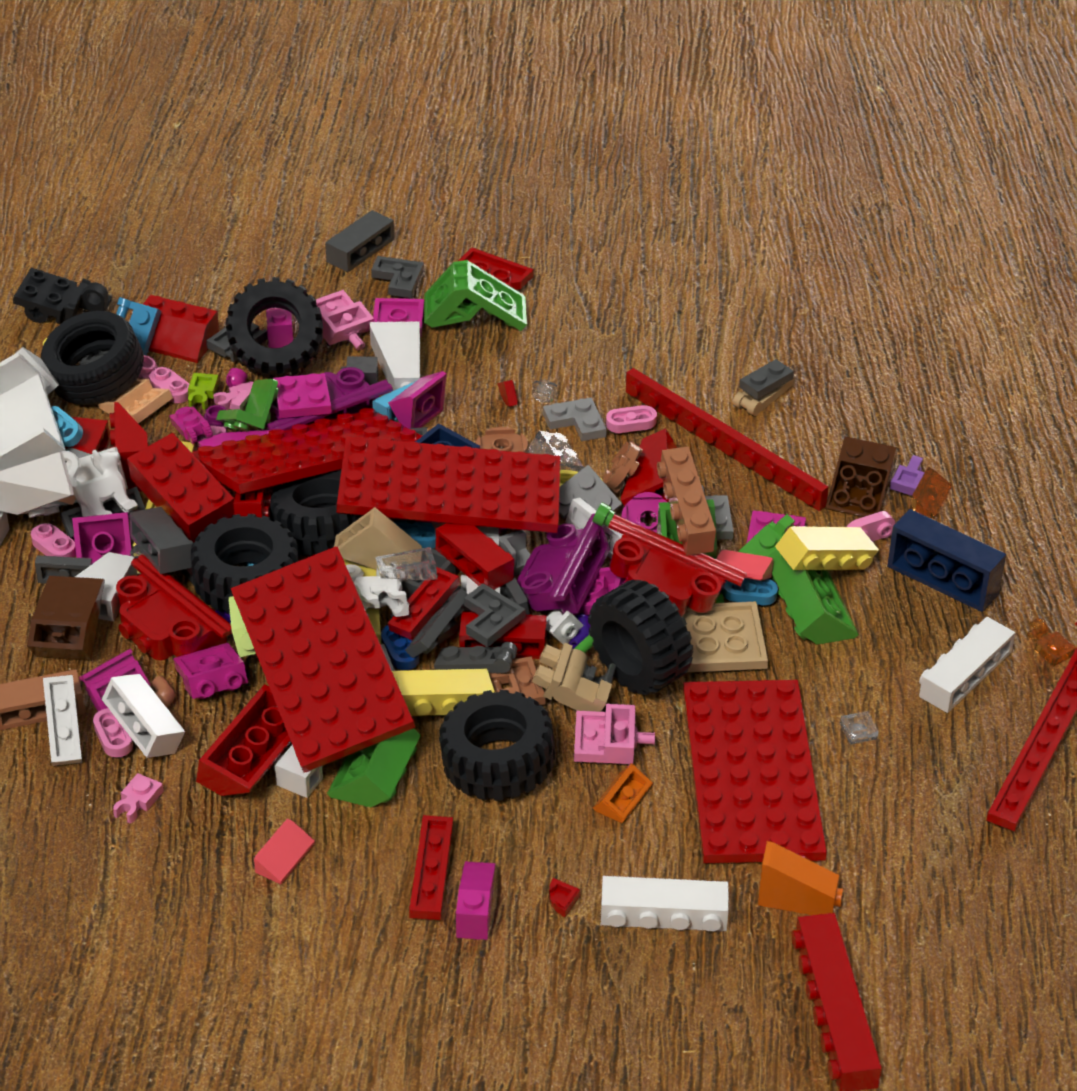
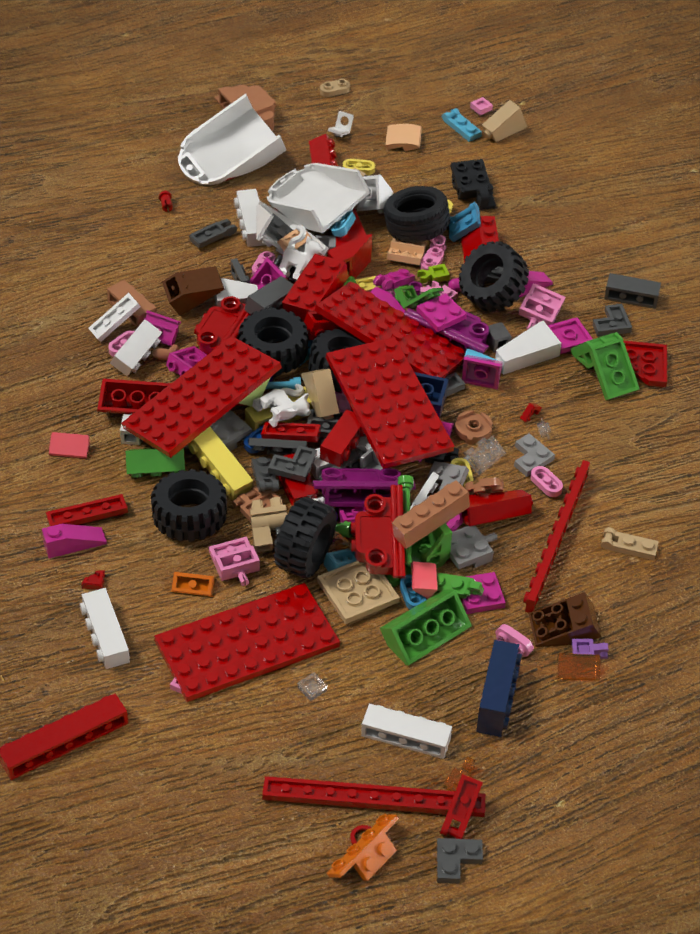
camera: 65 degrees right, 5 degrees up
bright pink plate [113,773,164,824] -> none
clear slope [375,547,437,580] -> none
dark grey plate [739,359,794,399] -> none
orange slope [758,841,843,915] -> none
light yellow brick [775,526,879,570] -> none

